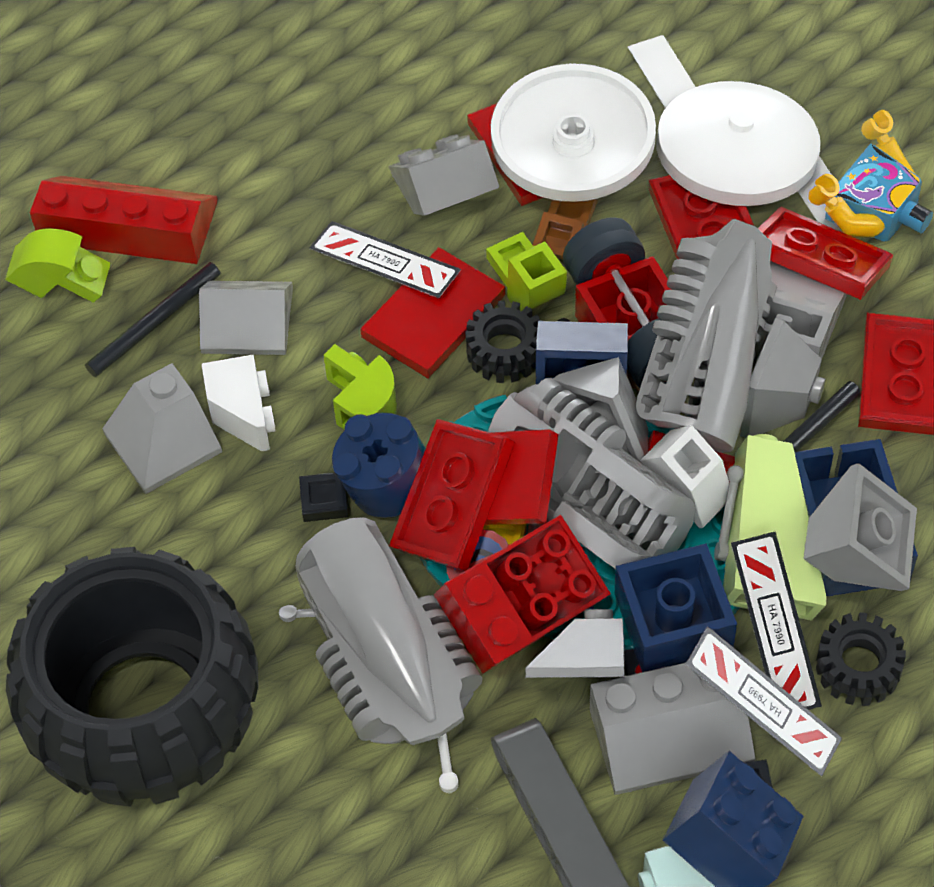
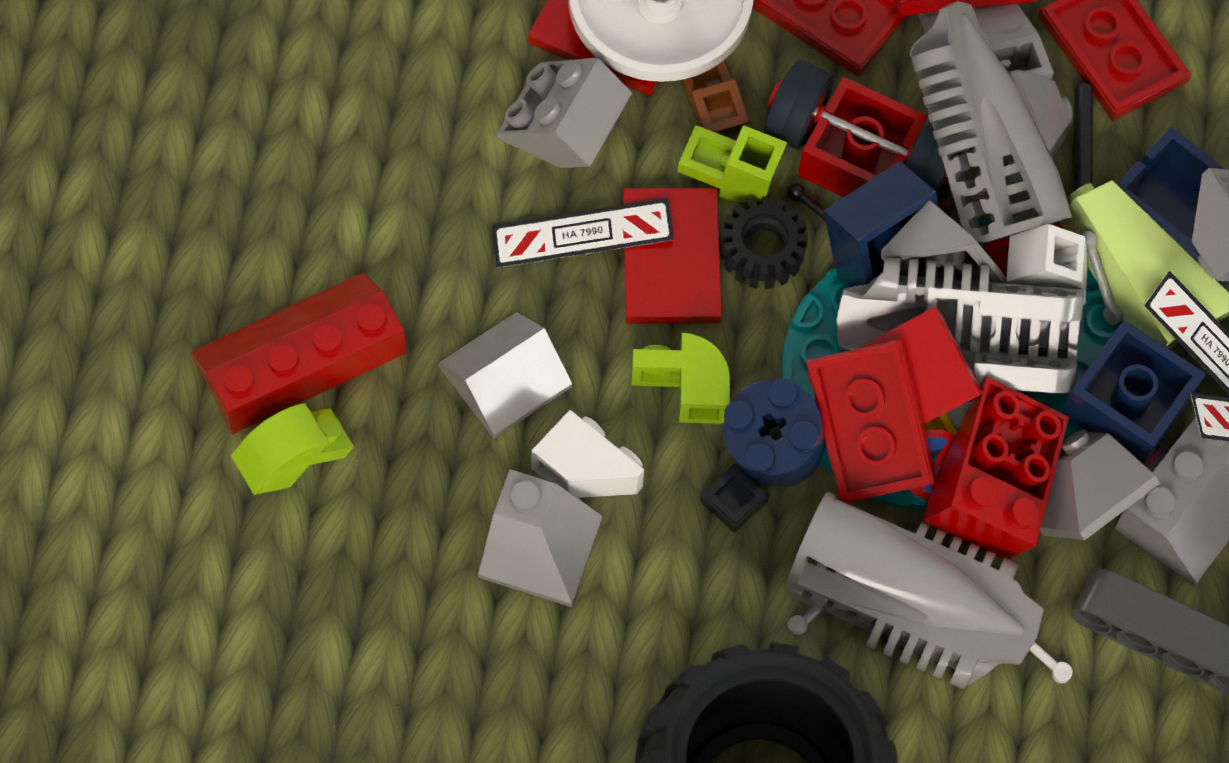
camera: 45 degrees left, 10 degrees up
black bar [85,262,221,377] -> none

